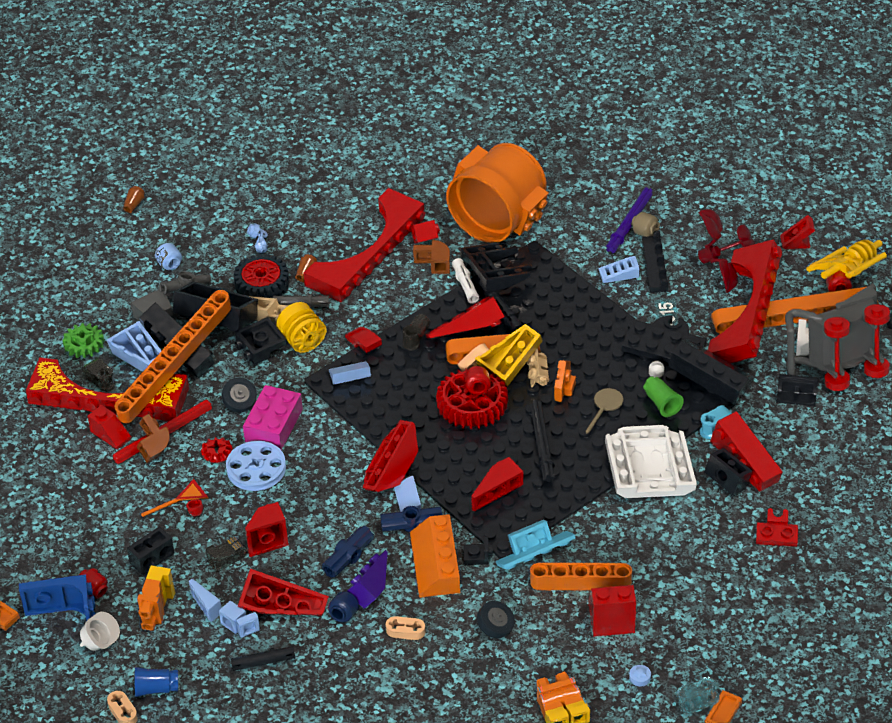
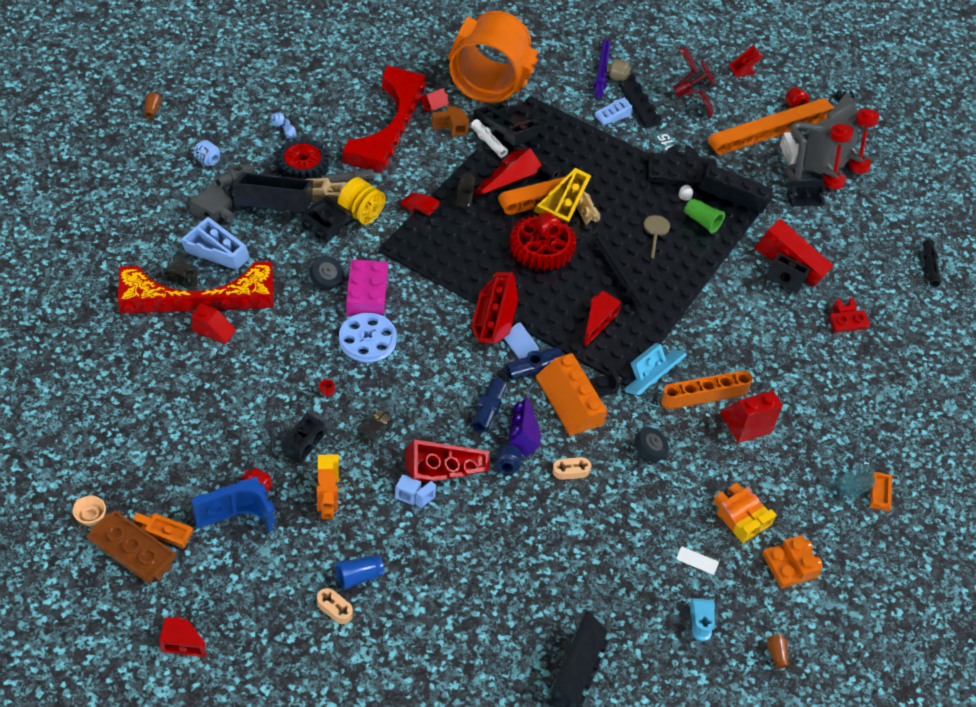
camera: 25 degrees left, 5 degrees up
bright green gear [62,323,105,358] -> none
white piece [80,612,120,651] -> none
red axle [112,399,212,464] -> none
orange beam [115,290,231,423] -> none
dark orange brick [137,414,169,463] -> none
black wedge [139,302,215,378] -> none
orange piece [141,479,209,517] -> none
light blue slope [189,579,221,622] -> none
red gear [201,436,233,463] -> none
black pin [230,645,296,672] -> none
red slope [245,502,289,557] -> none
dark orange cone [295,254,317,282] -> none
light blue slope [329,361,371,385] -> none
light nougat beam [458,343,489,372] -> none
orange plate [554,360,576,402] -> none
white wedge [605,425,697,498] -> none
light blue tile [629,665,651,686] -> none
medium azure piece [700,405,732,439] -> none
red arch [708,239,782,363] -> none
yellow bar [806,240,887,279] -> none

